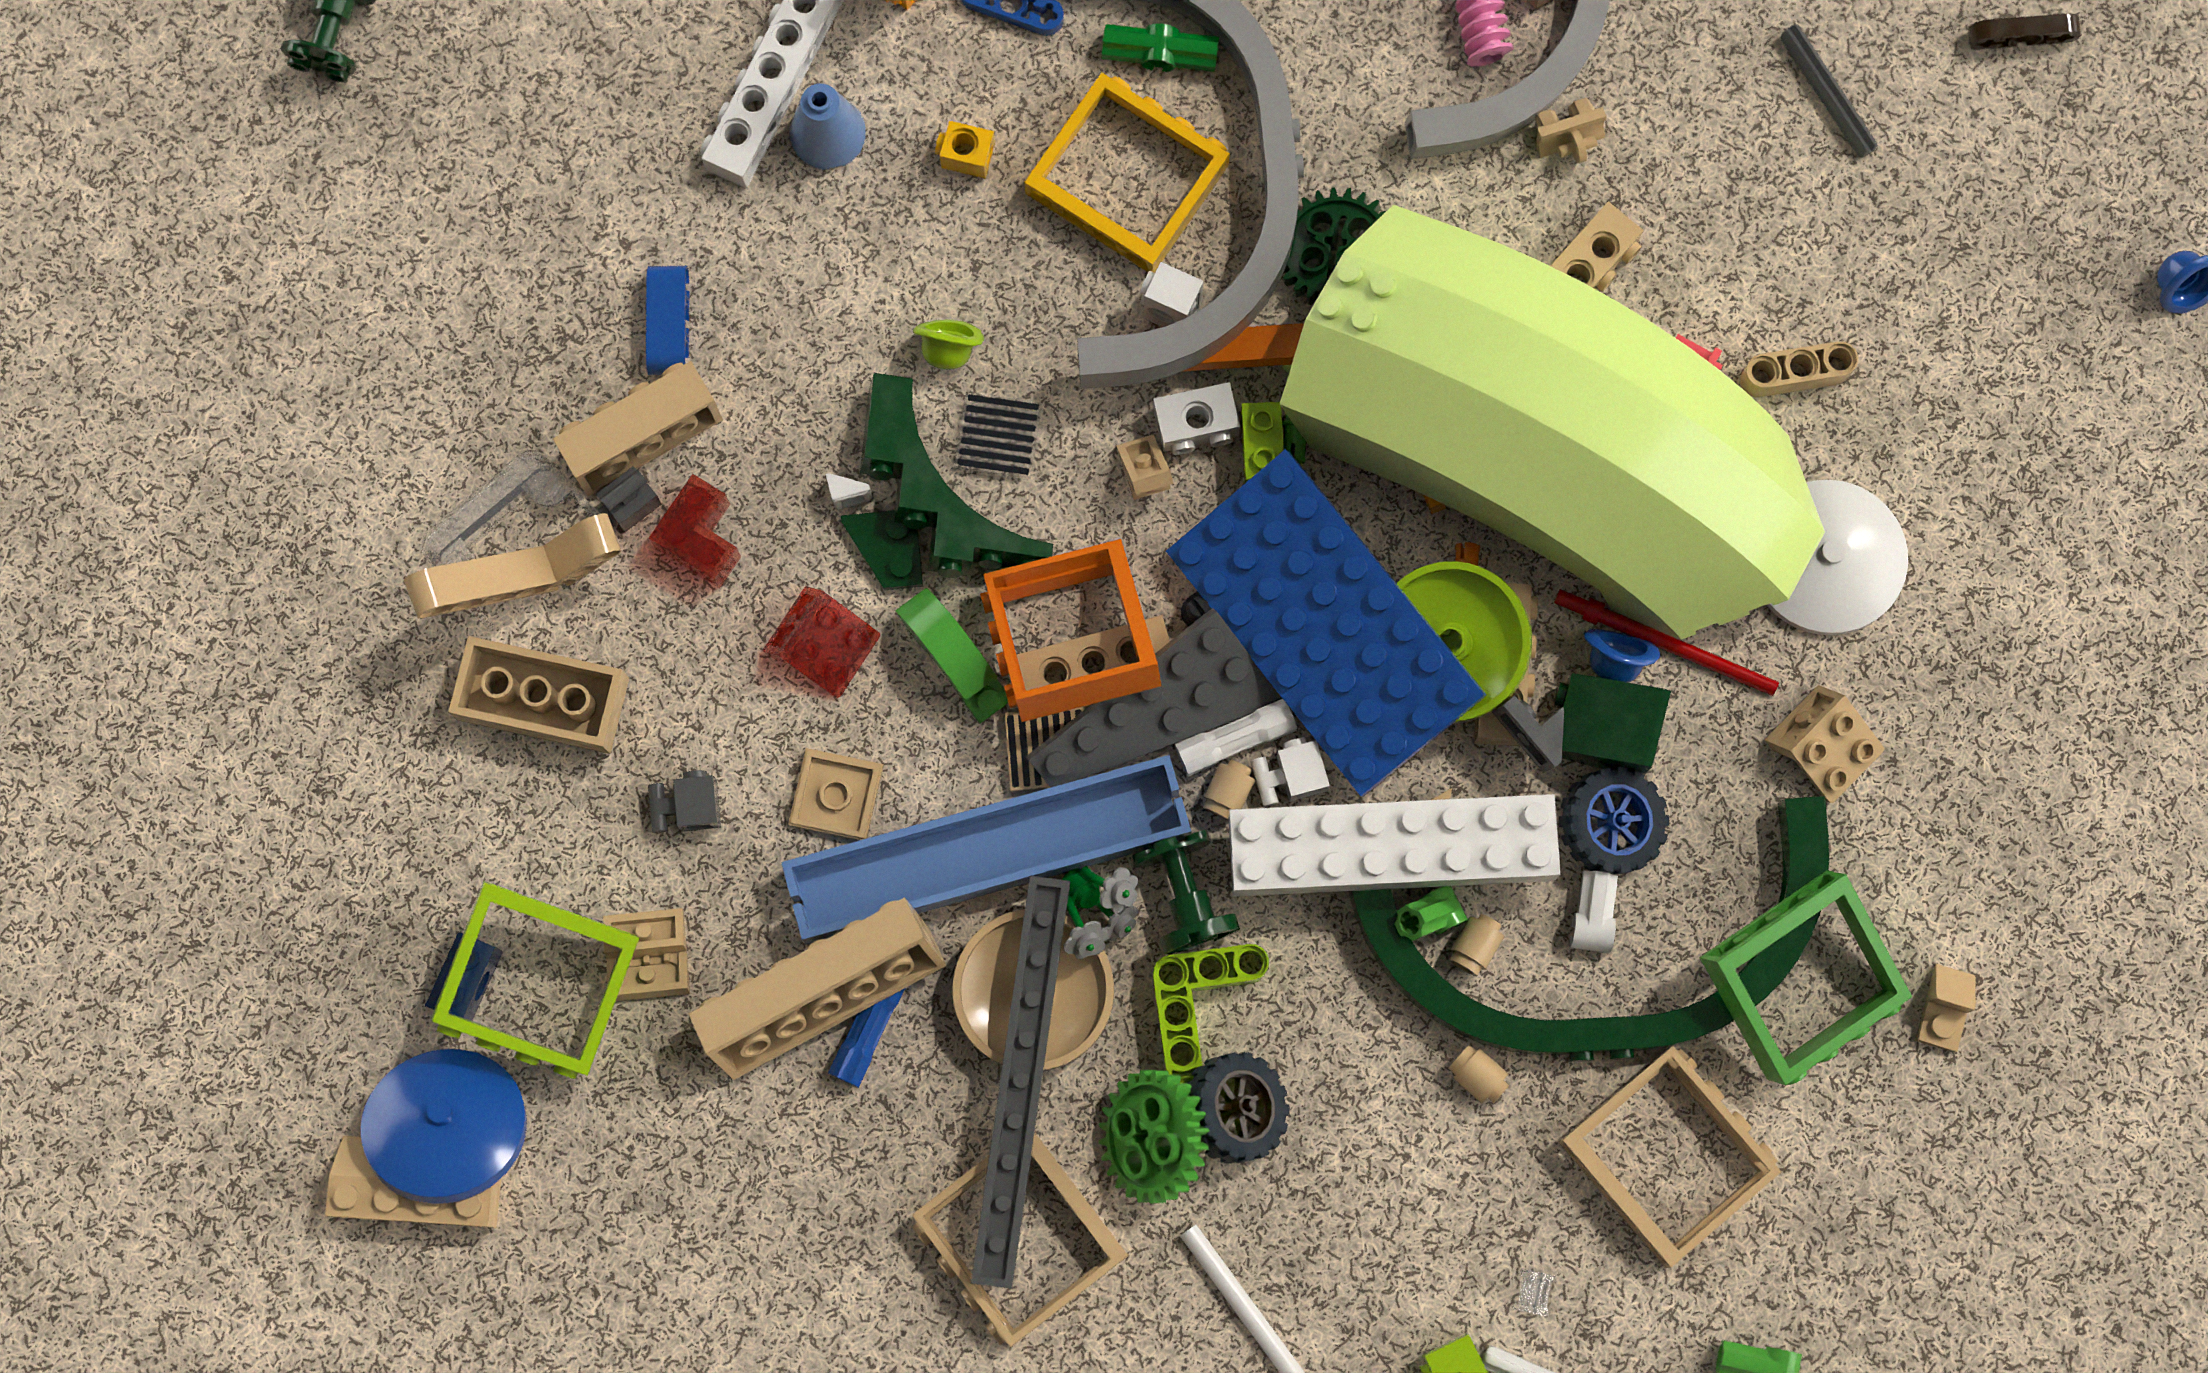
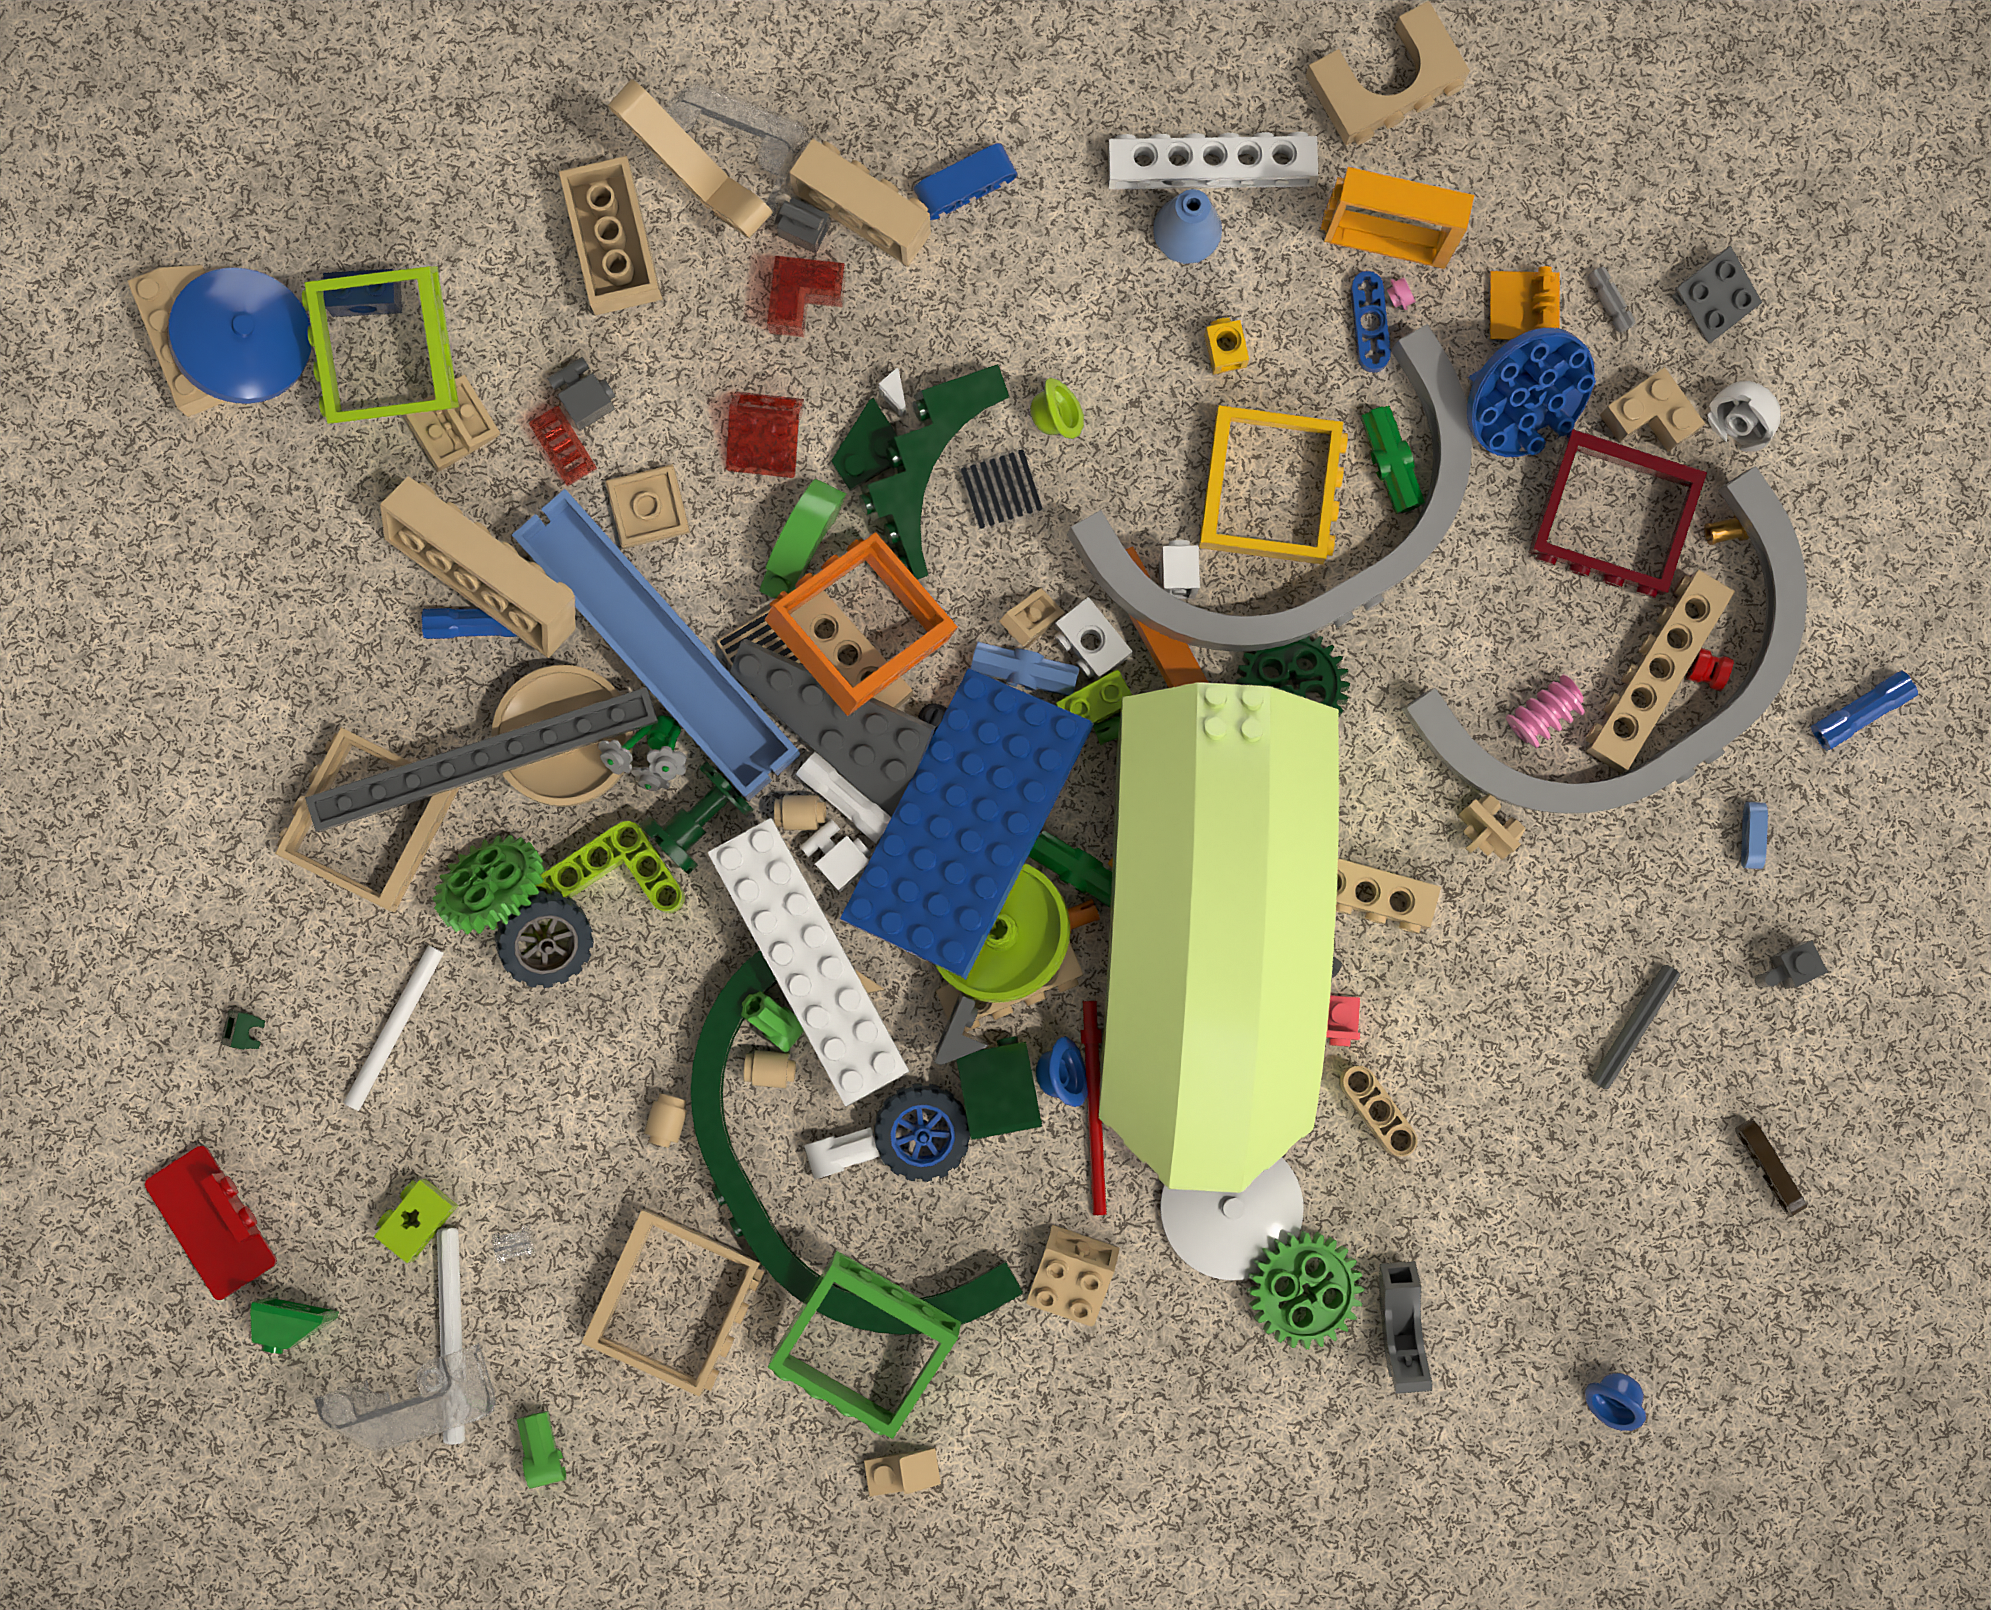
camera: 60 degrees right, 5 degrees up
none -> clear red slope [529,406,597,486]
none -> medium blue piece [971,642,1080,697]
none -> green piece [1028,830,1112,908]
none -> bright green gear [1247,1231,1364,1349]
none -> dark grey arch [1379,1261,1432,1394]

